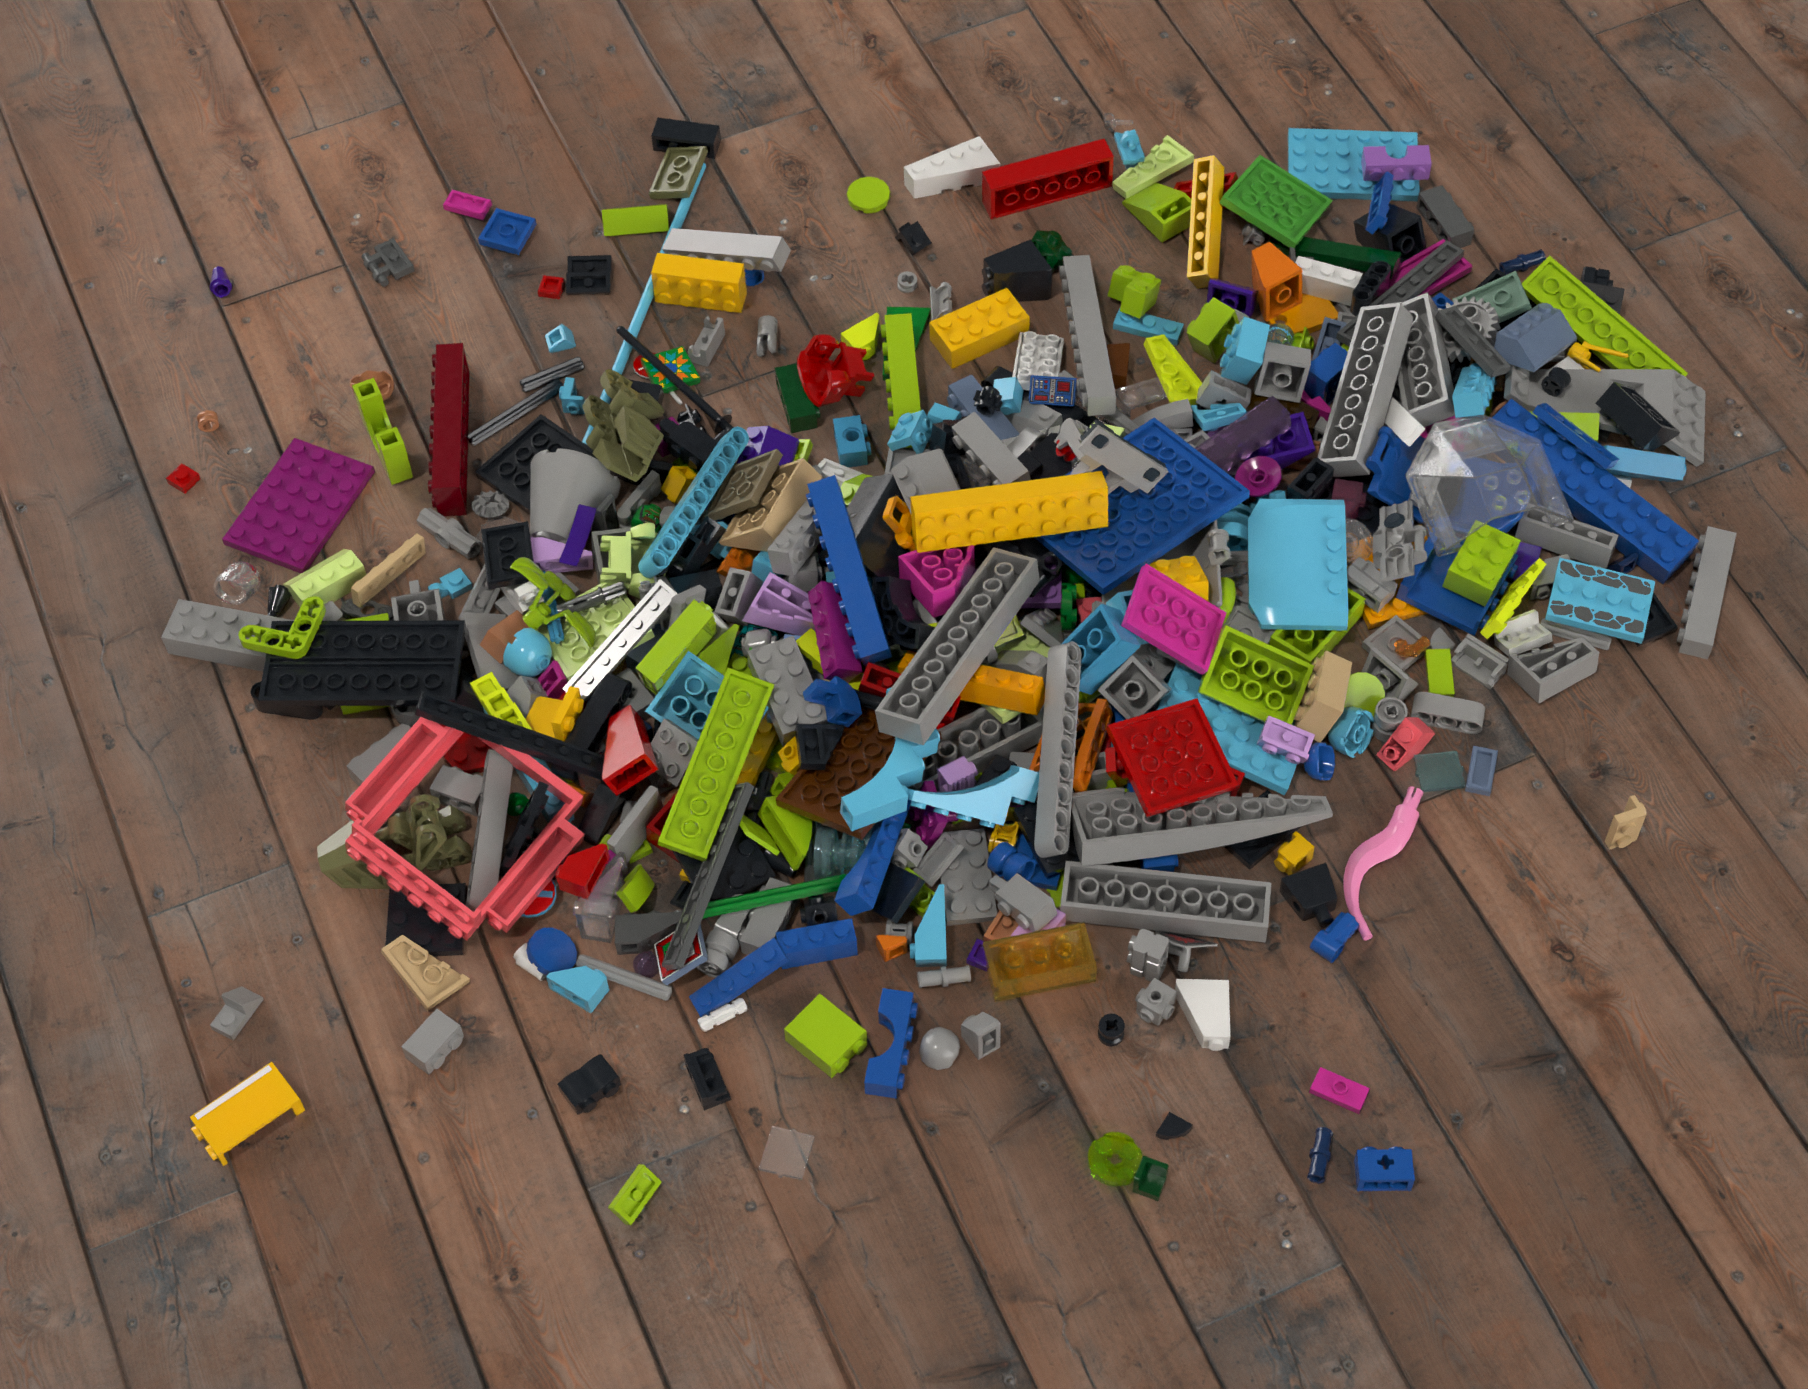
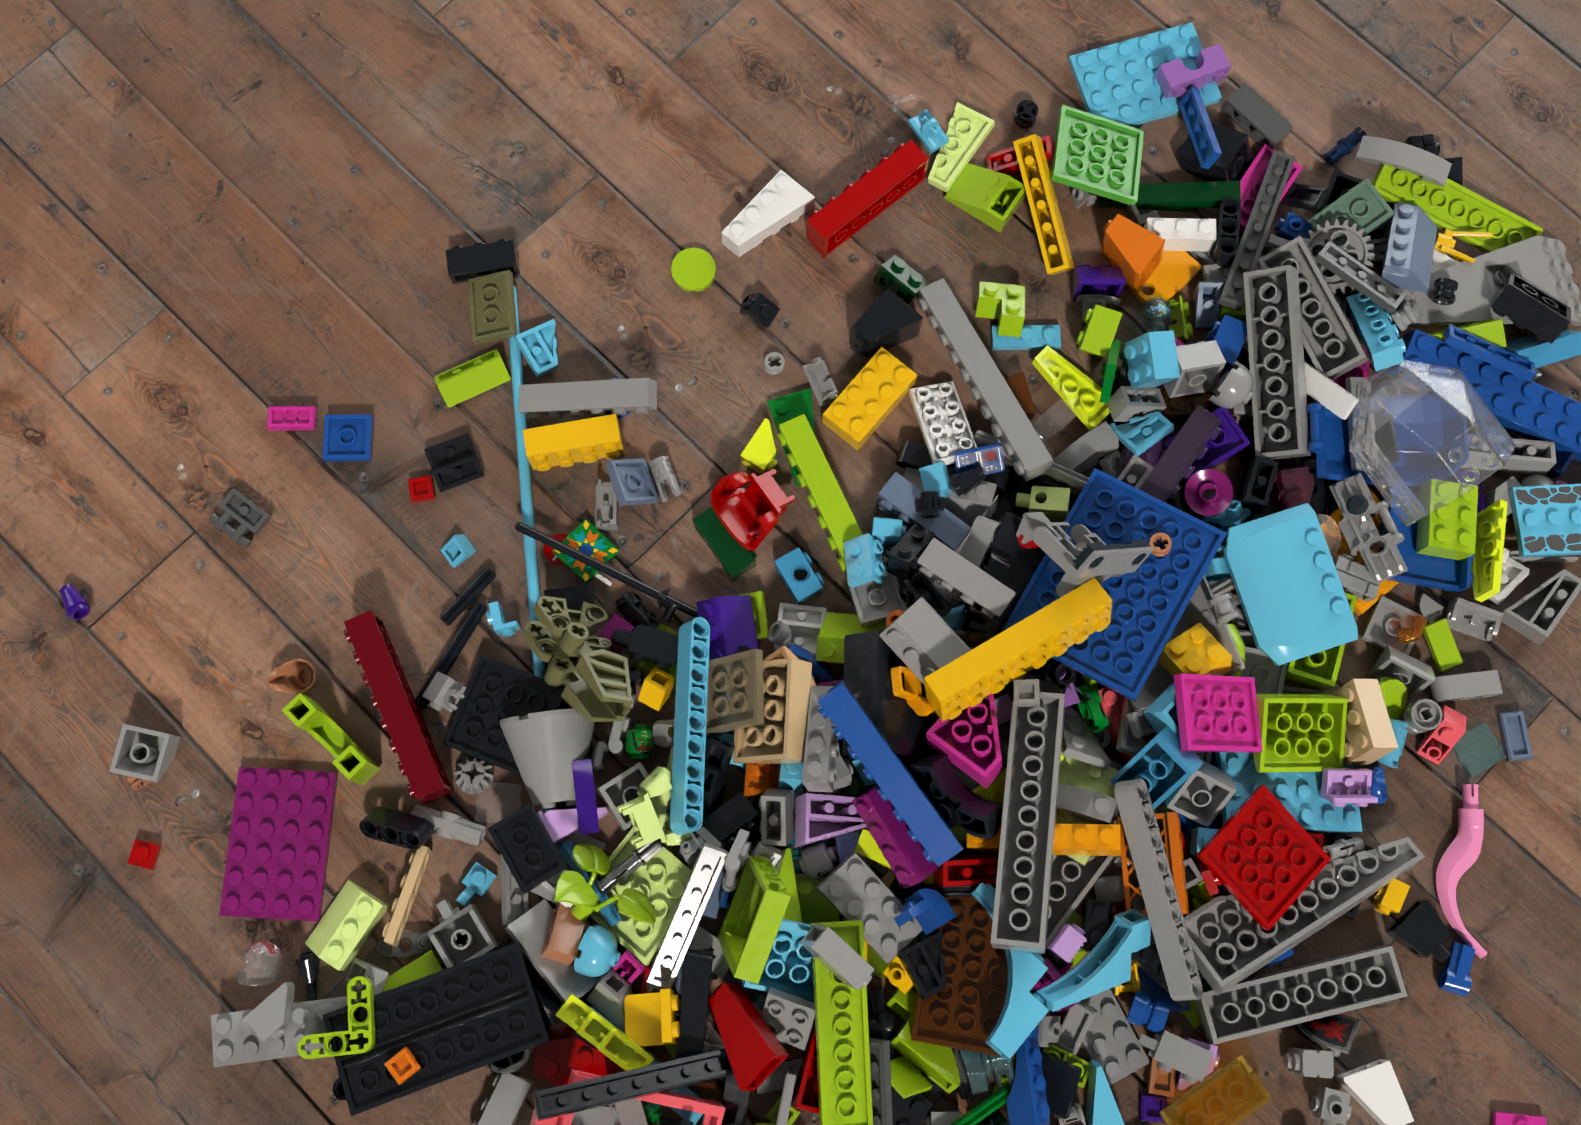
camera: 25 degrees left, 20 degrees up
none -> light grey slope [109,724,181,783]
none -> light grey slope [244,982,295,1042]
none -> black beam [359,806,434,850]
none -> orange tile [384,1047,422,1085]
none -> light grey brick [423,671,466,712]
none -> medium azure wing [514,319,558,377]
none -> sand blue tile [605,458,659,506]
none -> light grey brick [800,923,875,990]
none -> black cone [949,466,986,497]
none -> black wheel [1014,100,1038,128]
none -> light grey plate [1014,679,1040,707]
none -> green plate [1100,339,1121,404]
none -> nougat bush [1149,532,1172,557]
none -> light grey cylinder [1208,361,1254,409]
none -> black tile [1281,183,1331,211]
none -> light grey pin [1322,837,1364,862]
none -> light grey slope [1355,136,1452,187]
none -> light grey wheel [1391,302,1420,332]

